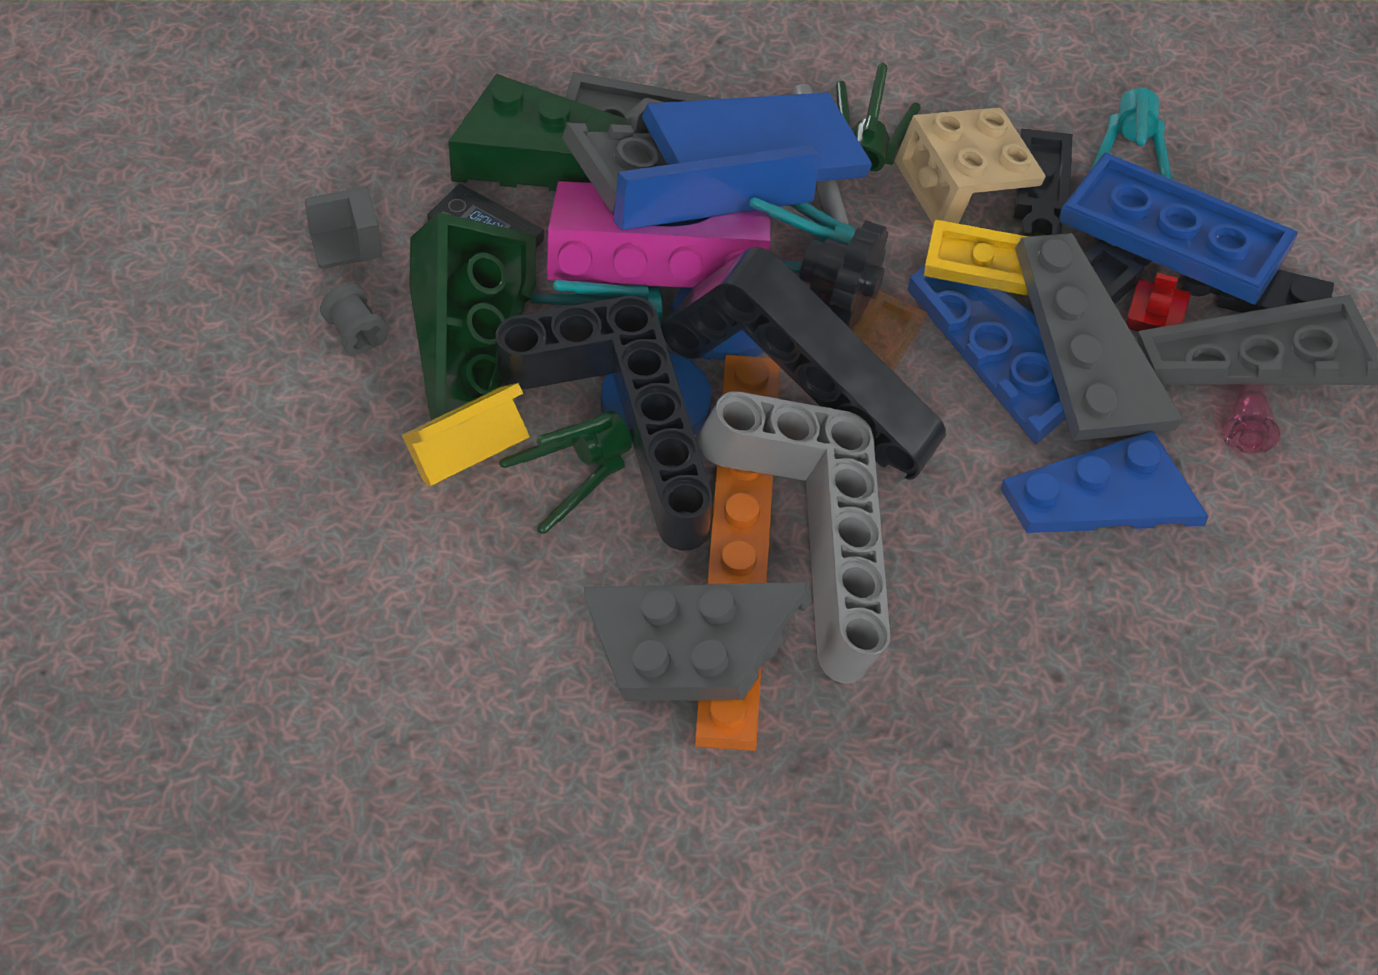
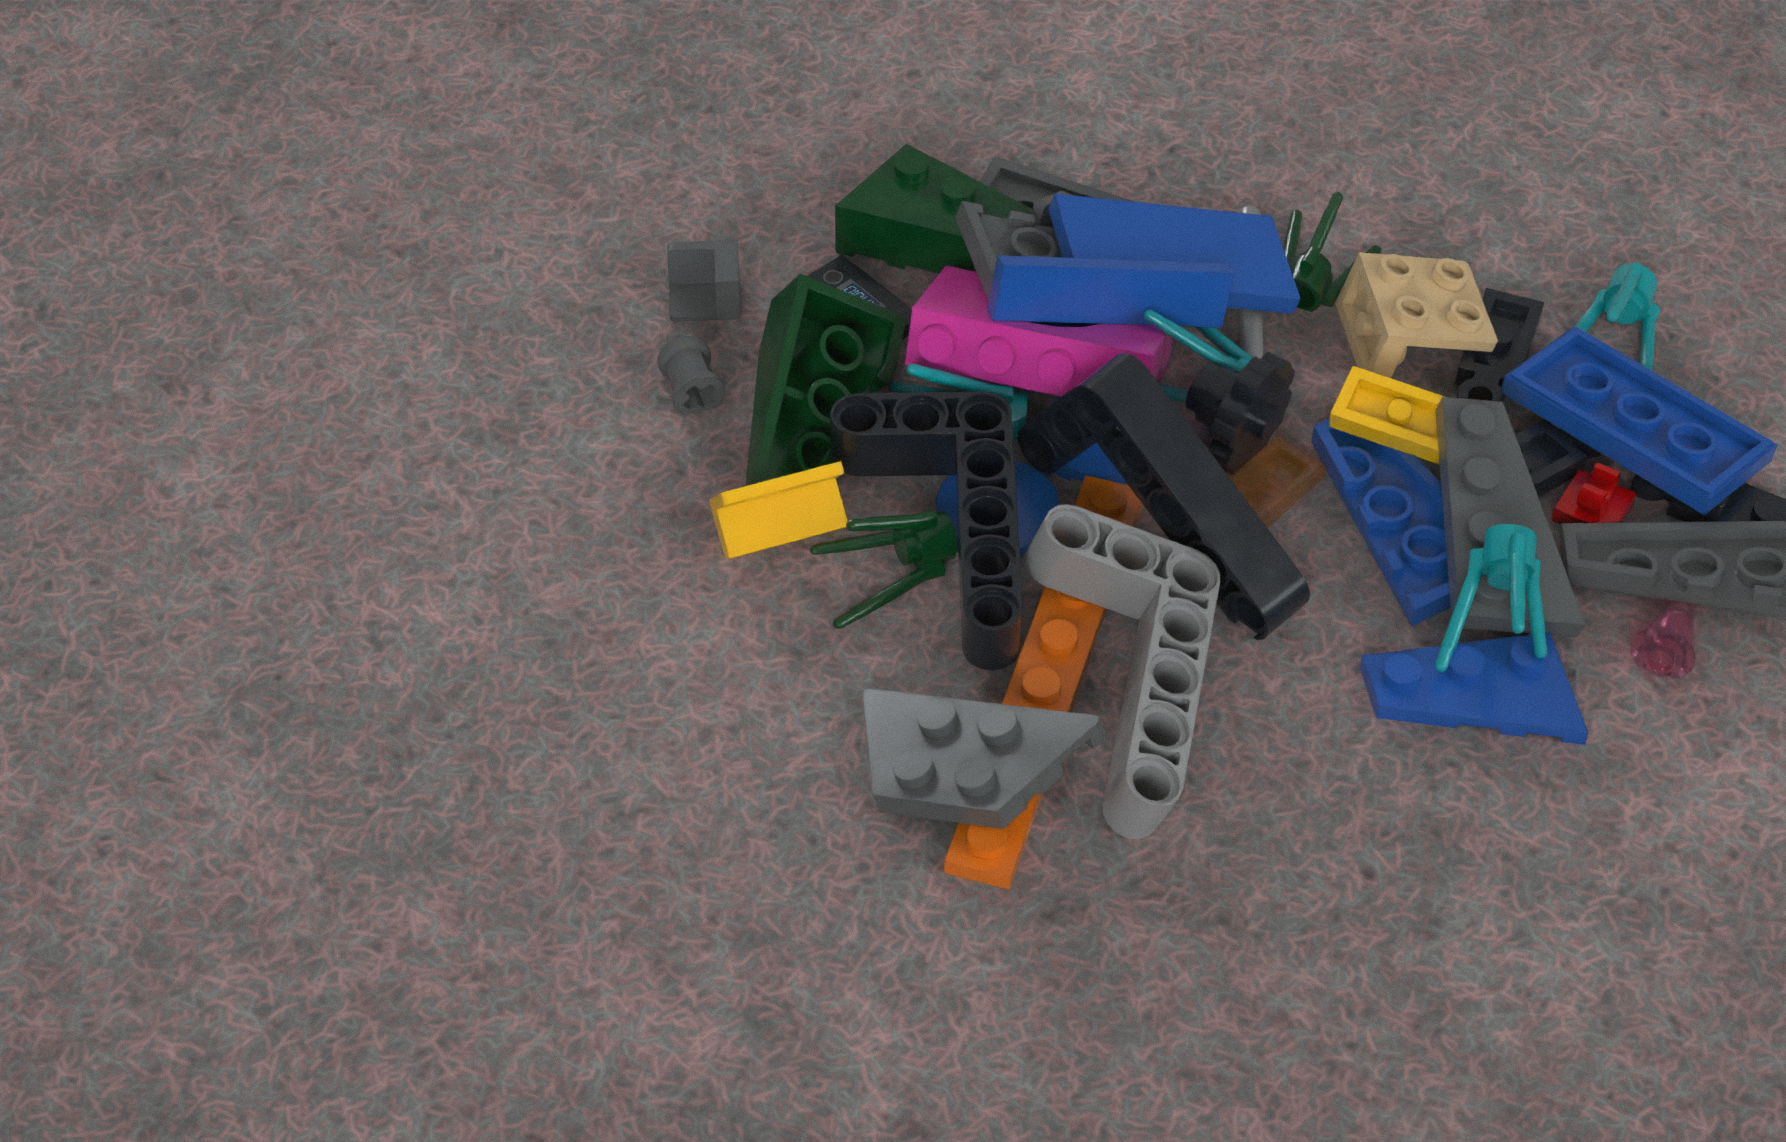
camera: 15 degrees right, 5 degrees down
none -> teal plant [1435,524,1547,672]

